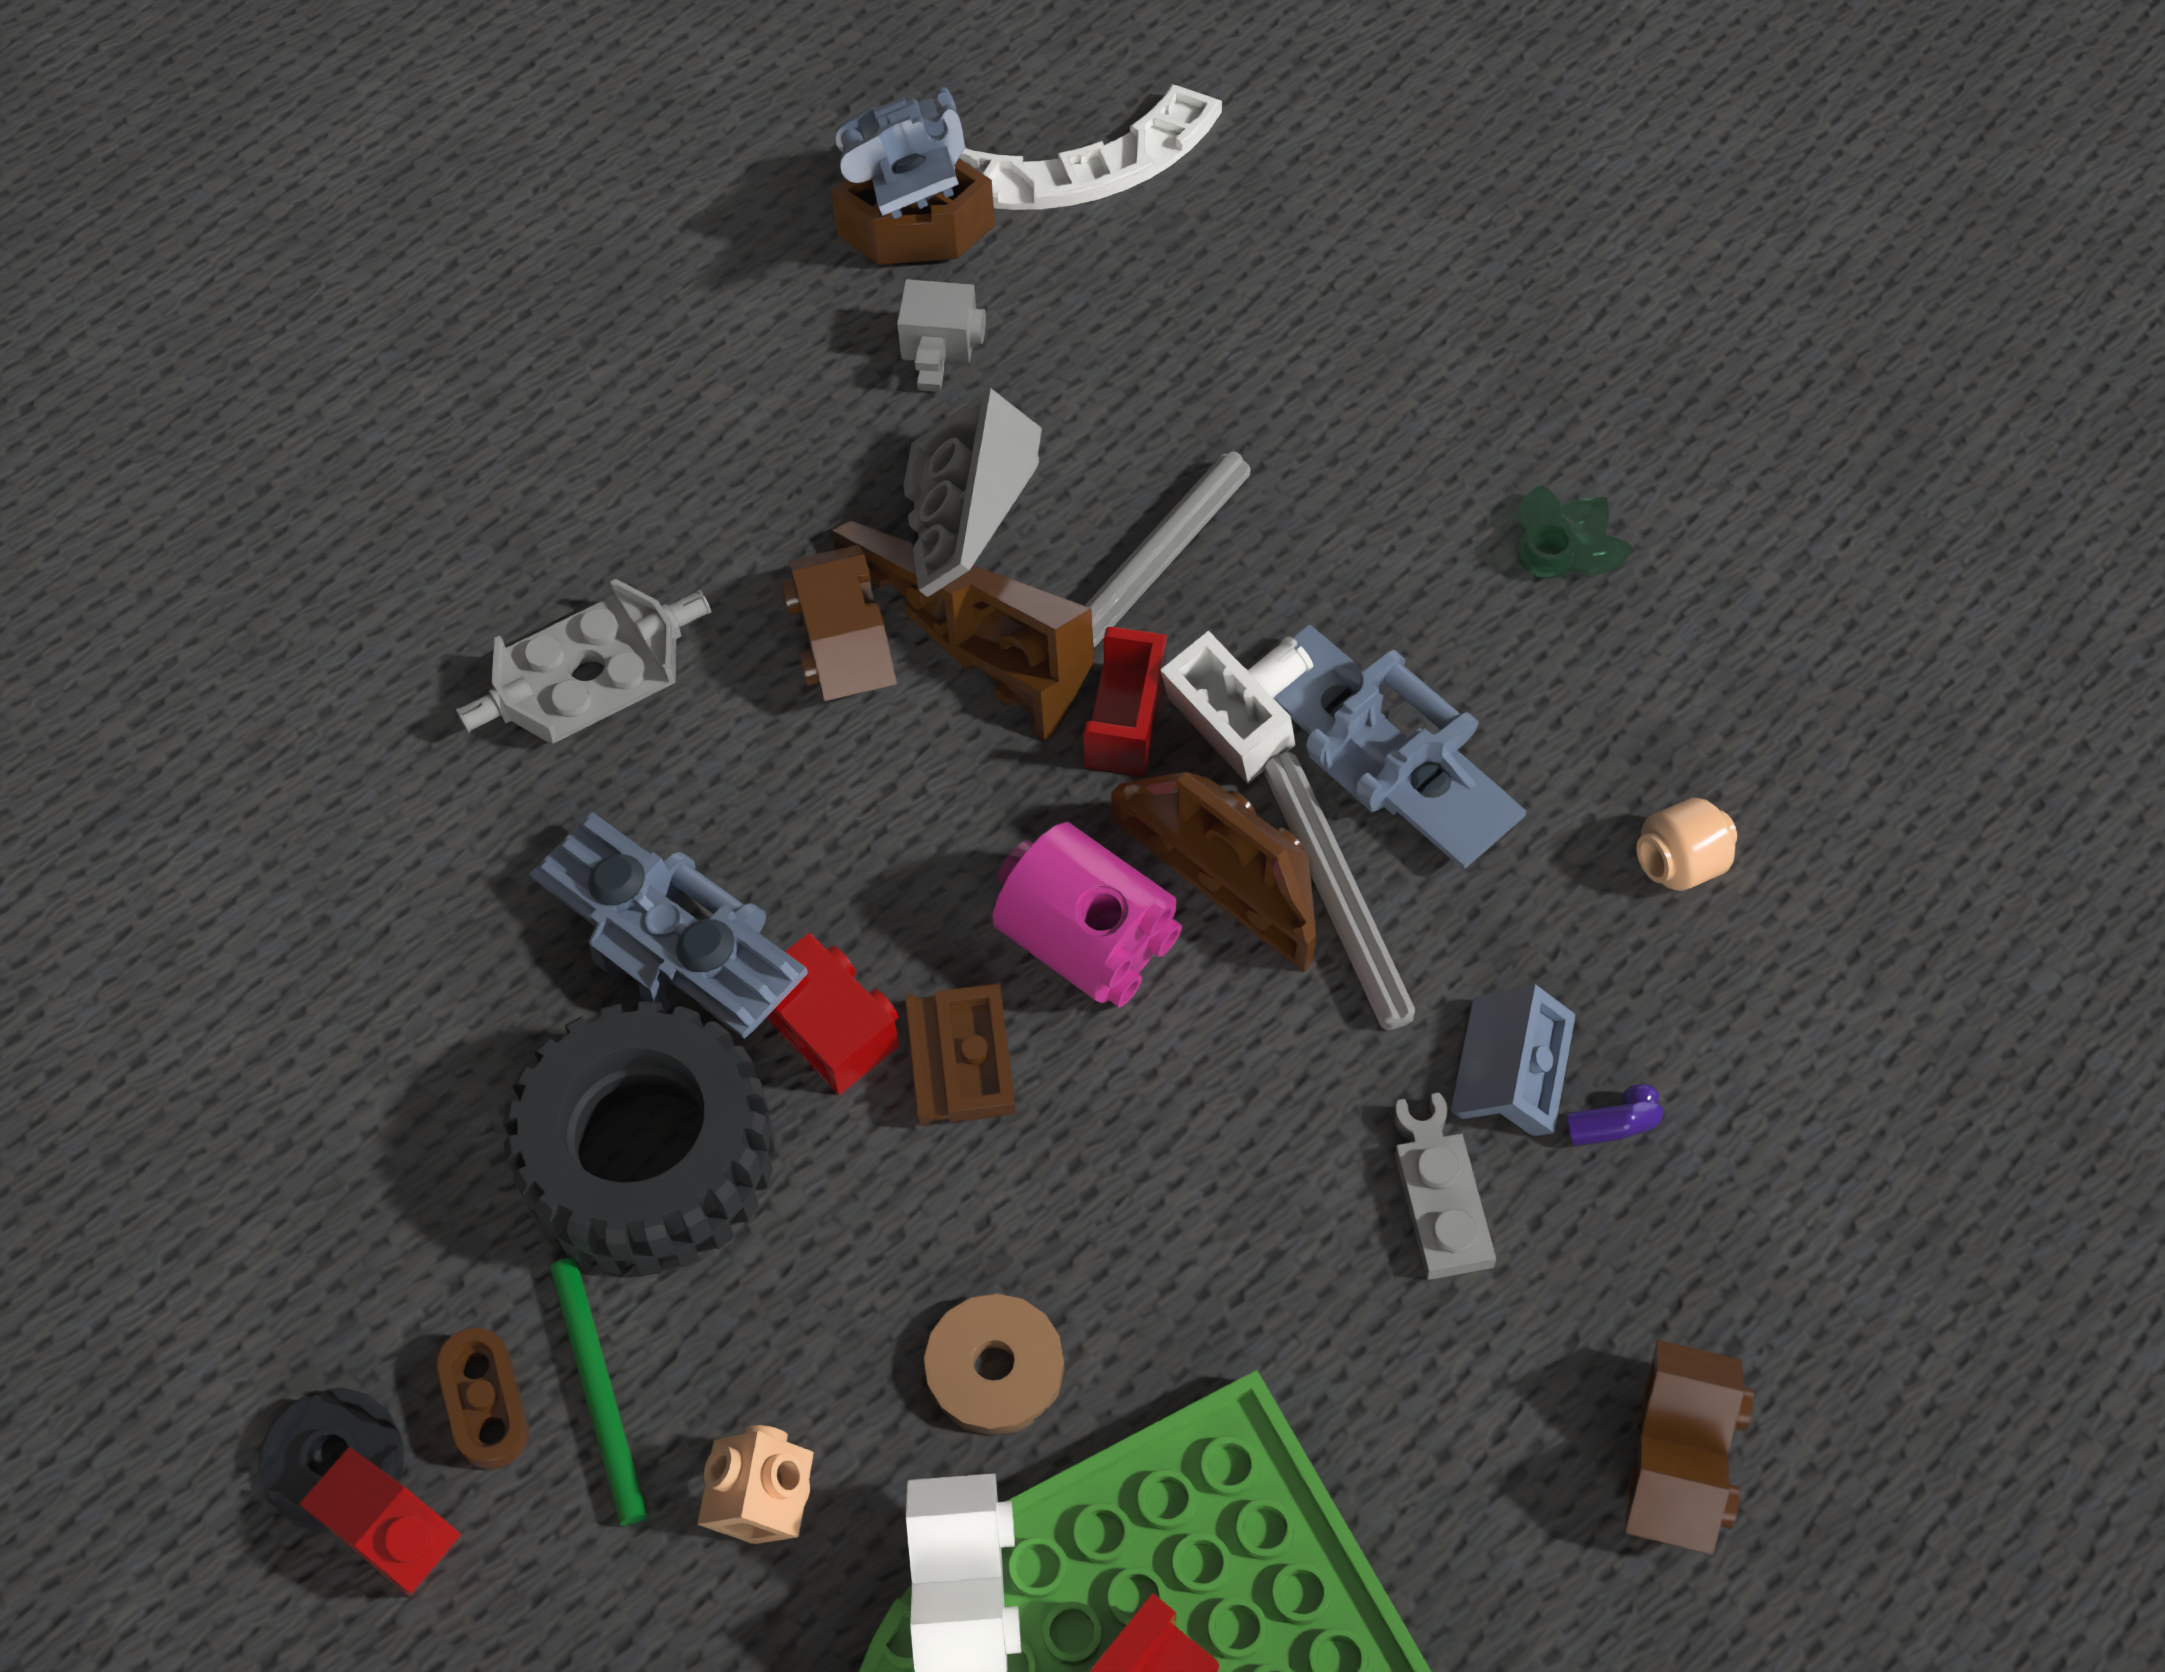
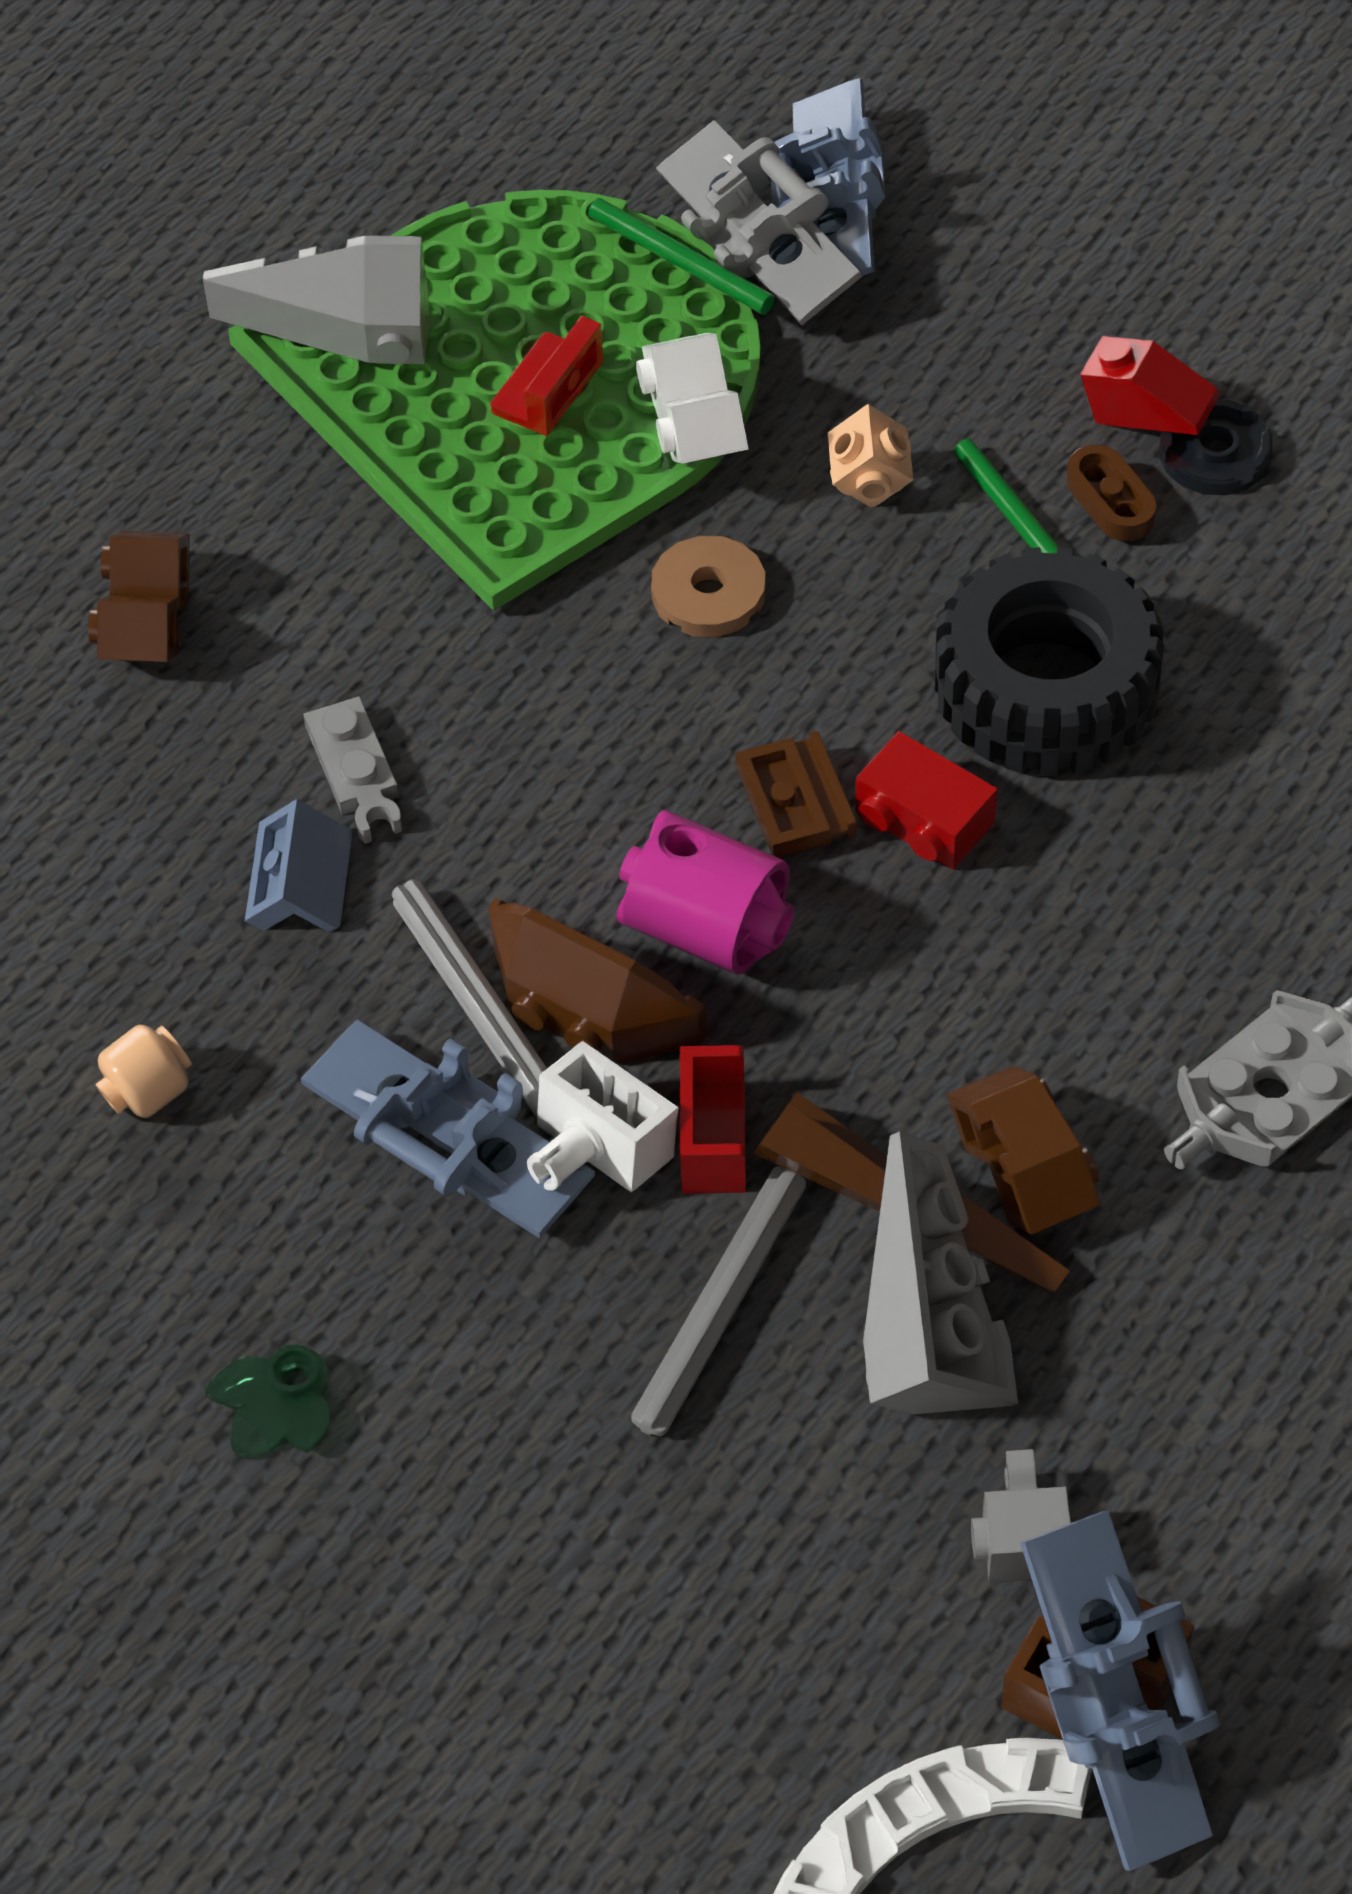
camera: 170 degrees right, 5 degrees down
sand blue piece [530,812,808,1039] -> none
dark purple arm [1568,1084,1664,1146] -> none

